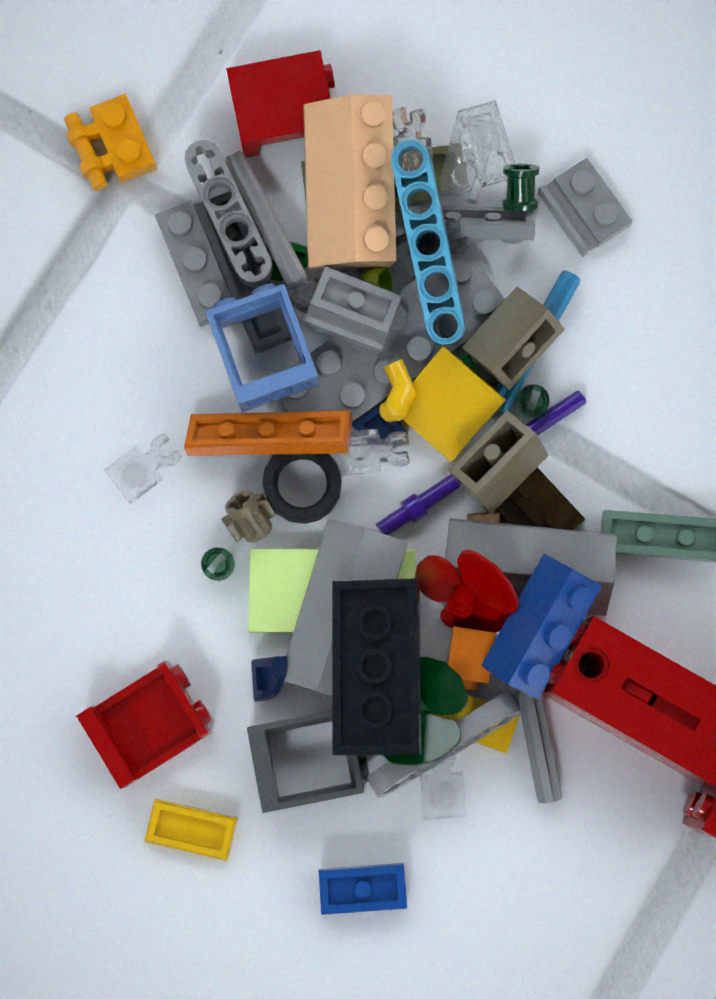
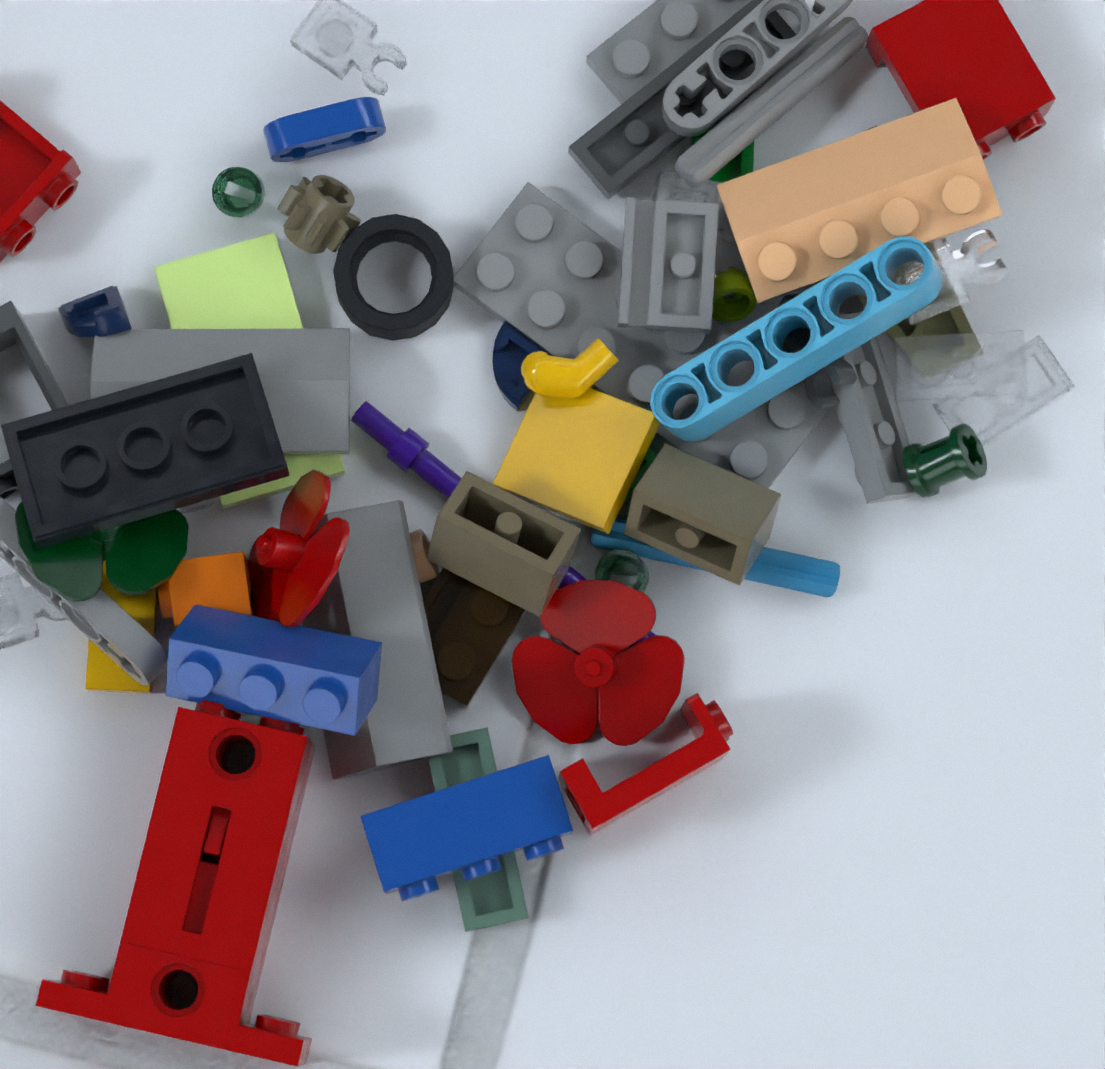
camera: 70 degrees right, 0 degrees up
orange tile [184,411,353,456] -> none
medium blue window [205,283,319,413] -> none
clear plate [338,429,410,476] -> none
light grey axle [515,688,562,803] -> none
light grey plate [537,158,633,257] -> none
none -> blue beam [263,97,386,163]
none -> blue brick [360,755,573,902]
none -> red piece [511,580,685,746]
none -> red panel [558,693,734,836]

